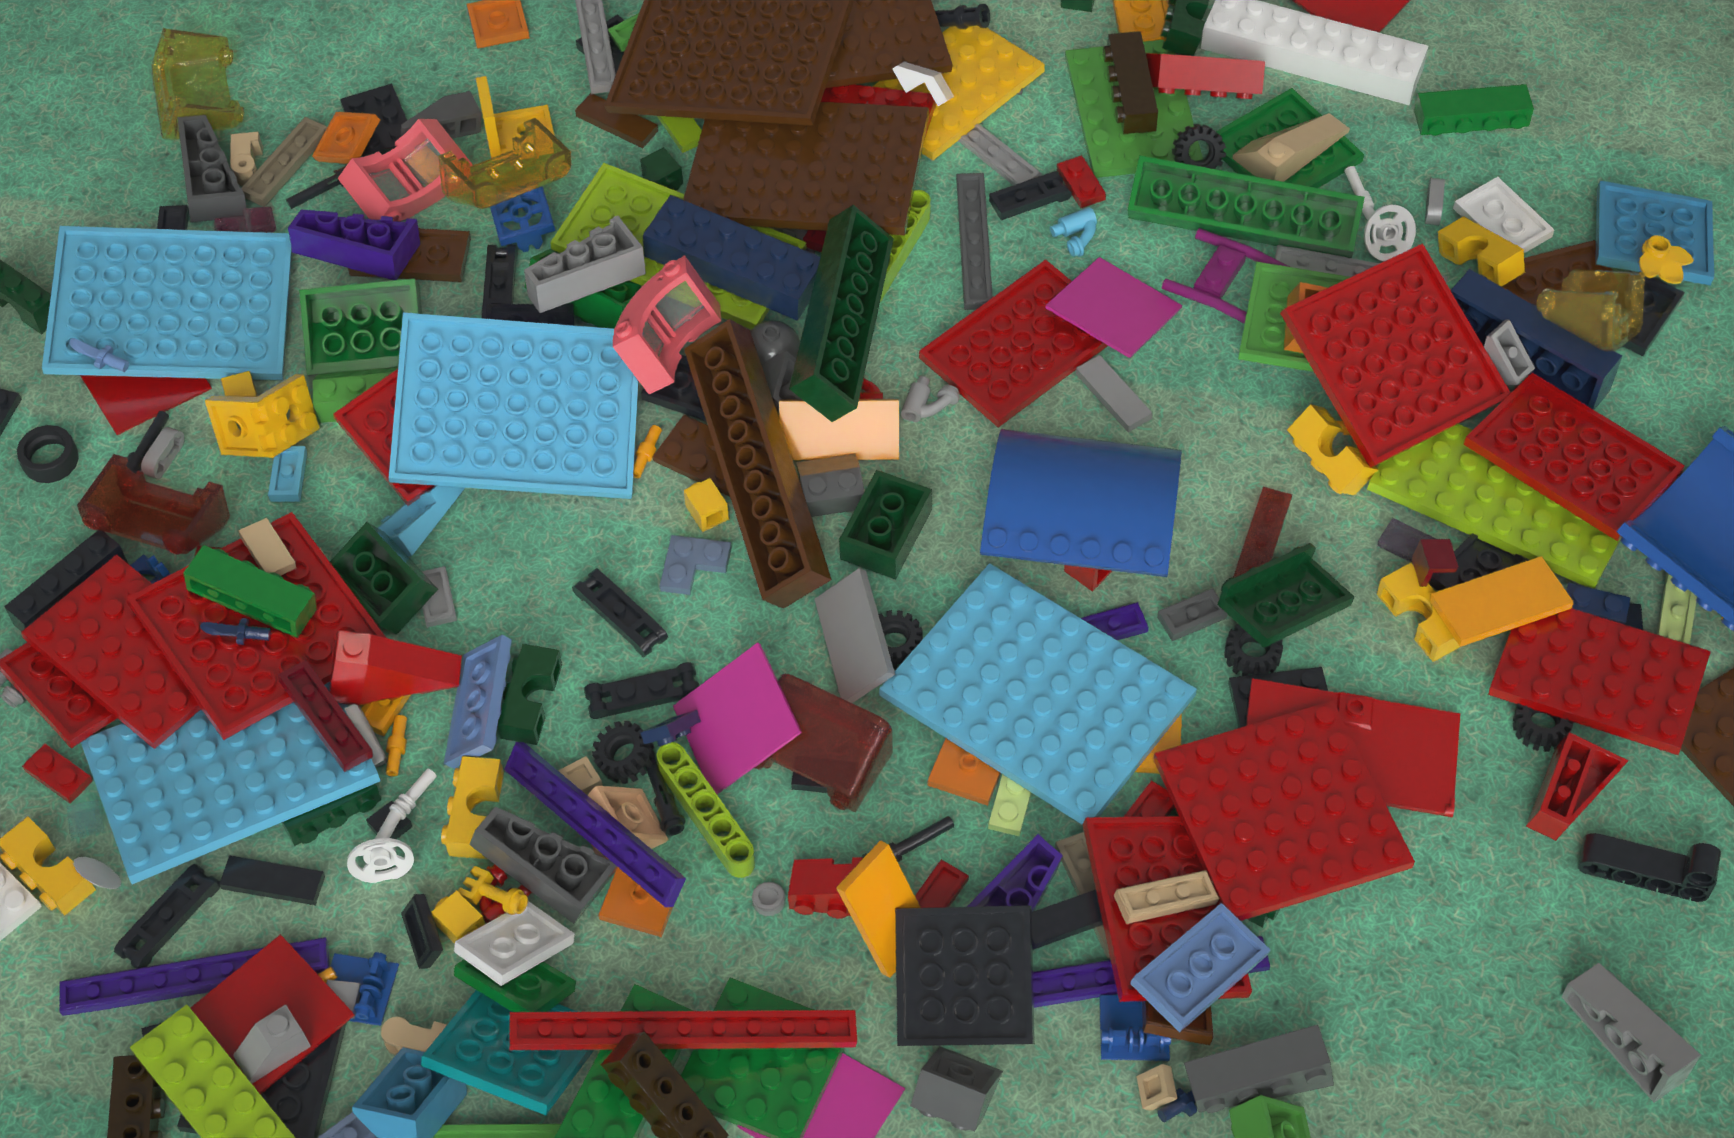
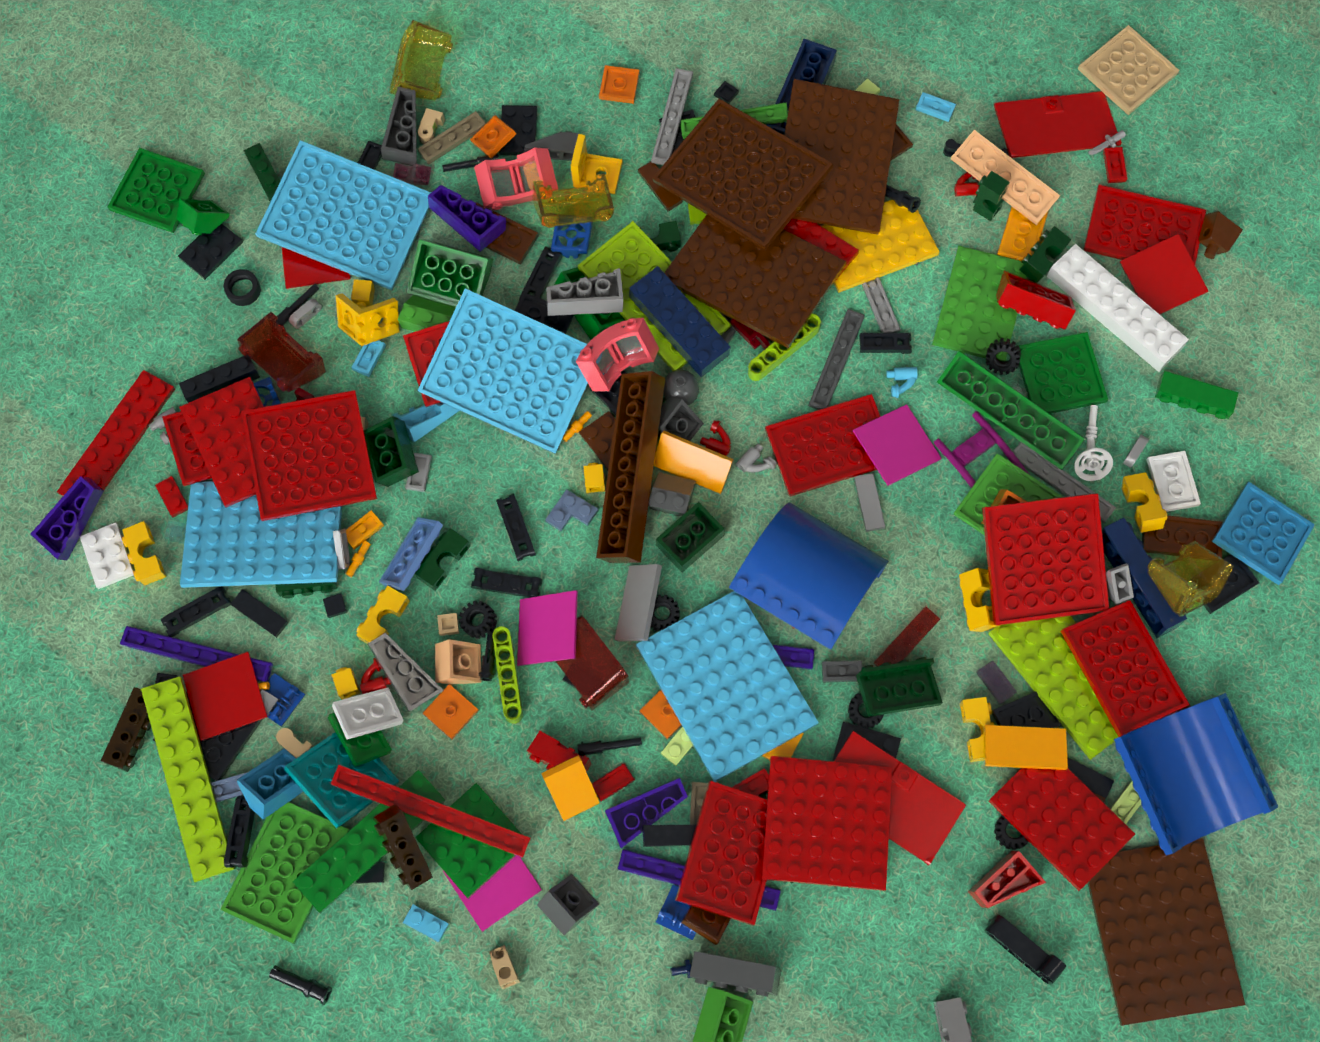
camera: 25 degrees right, 15 degrees up
medium blue piece [70,338,129,372] -> none
white sticker [73,857,121,889] -> none
green brick [183,545,317,638] -> none
dark blue piece [200,618,271,645] -> none
light grey slope [233,1004,311,1084] -> none
tan tile [238,518,296,576] -> none
dark red plate [278,660,373,772] -> none
red wedge [329,630,462,706] -> none
white dish [347,769,437,883] -> none
black tile [401,894,443,969] -> none
yellow hinge [458,866,528,915] -> none
dark purple tile [504,742,686,907] -> none
dark blue plate [640,710,701,746] -> none
light grey tile [752,882,785,916] -> none
dark green brick [789,205,894,422] -> none
white slope [892,62,954,106] -> none
black plate [895,905,1035,1046] -> none
red plate [1056,155,1106,209] -> none
dark brown brick [1103,31,1158,134] -> none
tan tile [1114,870,1219,924] -> none
medium blue plate [1130,903,1270,1032] -> none
tan plate [1136,1064,1177,1111] -> none
tan wedge [1232,113,1350,182] -> none
dark red panel [1412,539,1458,587] -> none
dark blue plate [1566,582,1631,624] -> none
yellow plate [1639,235,1694,284] -> none

